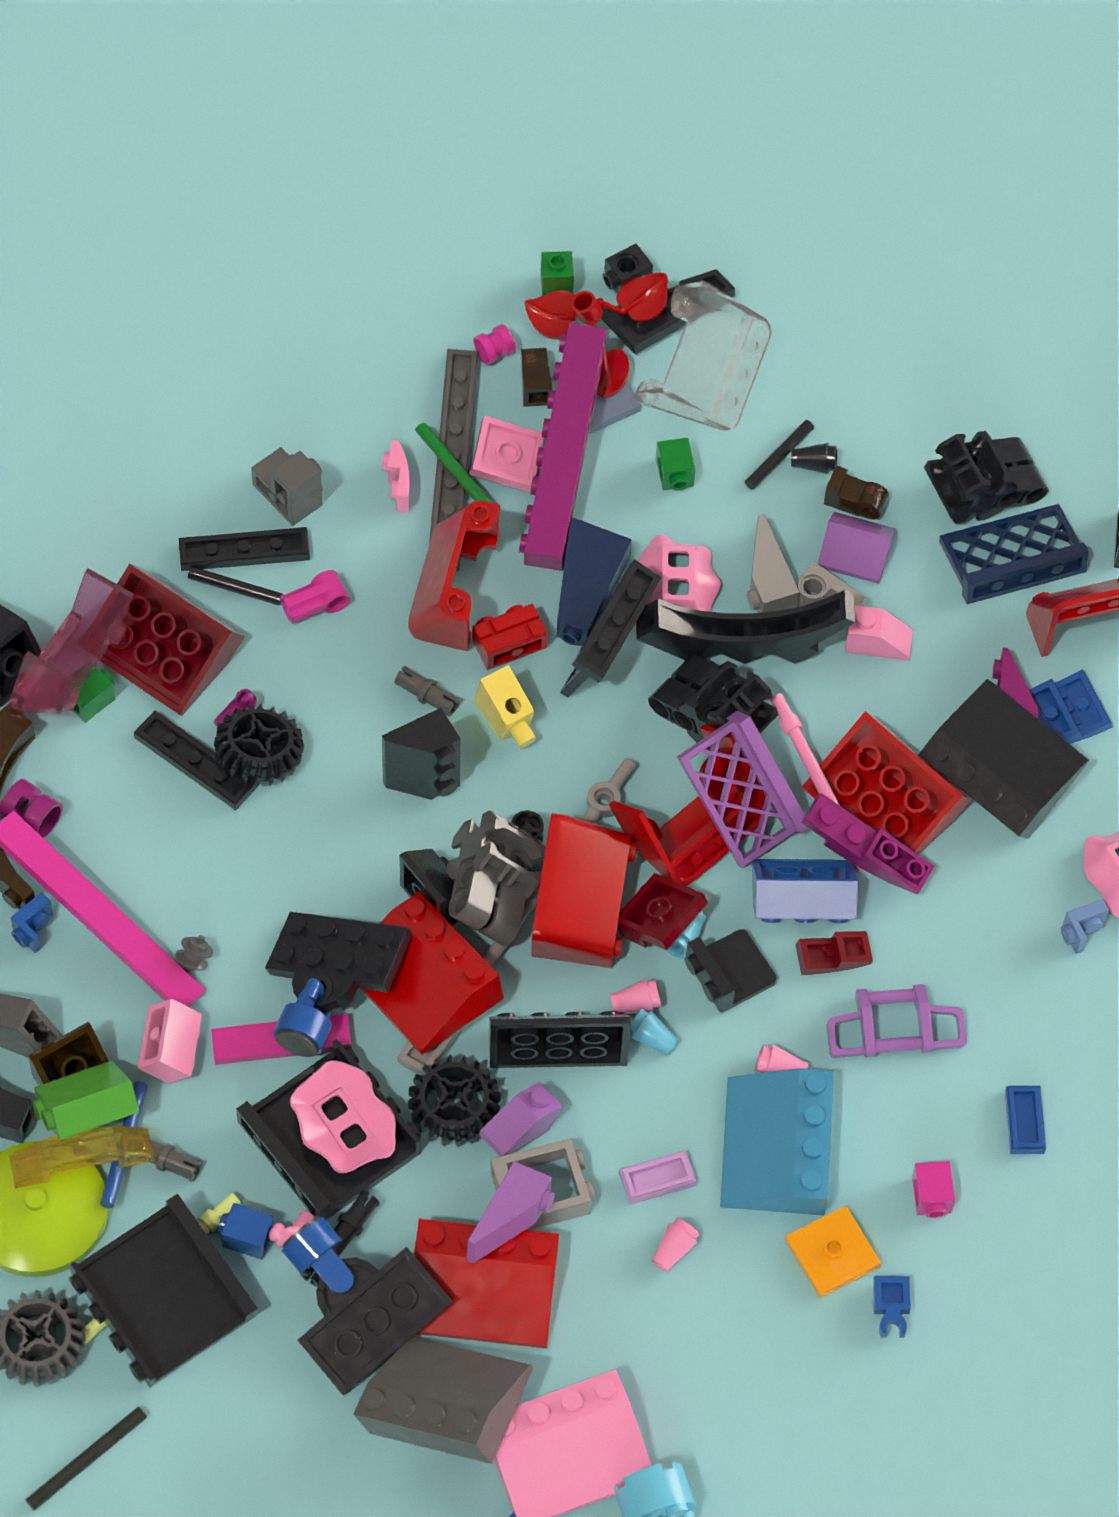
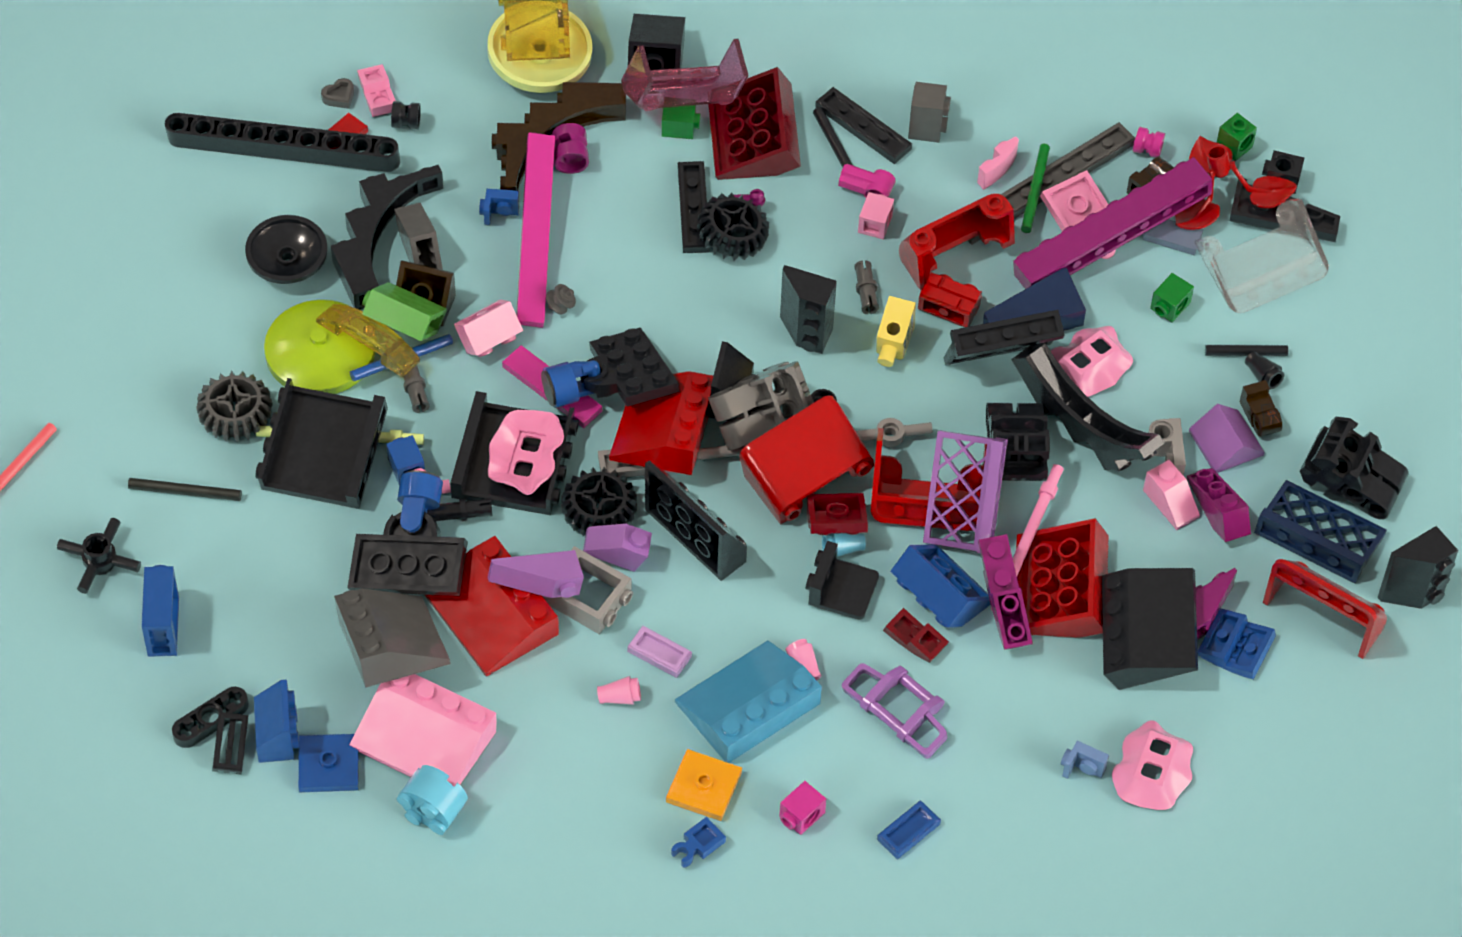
camera: 50 degrees right, 5 degrees down
bright pink cone [610,979,662,1013] -> none
medium azure cone [630,1008,679,1056] -> none
light grey slope [747,514,800,613] -> none
none -> bright pink brick [858,192,894,240]
none -> magenta slope [1187,468,1251,542]

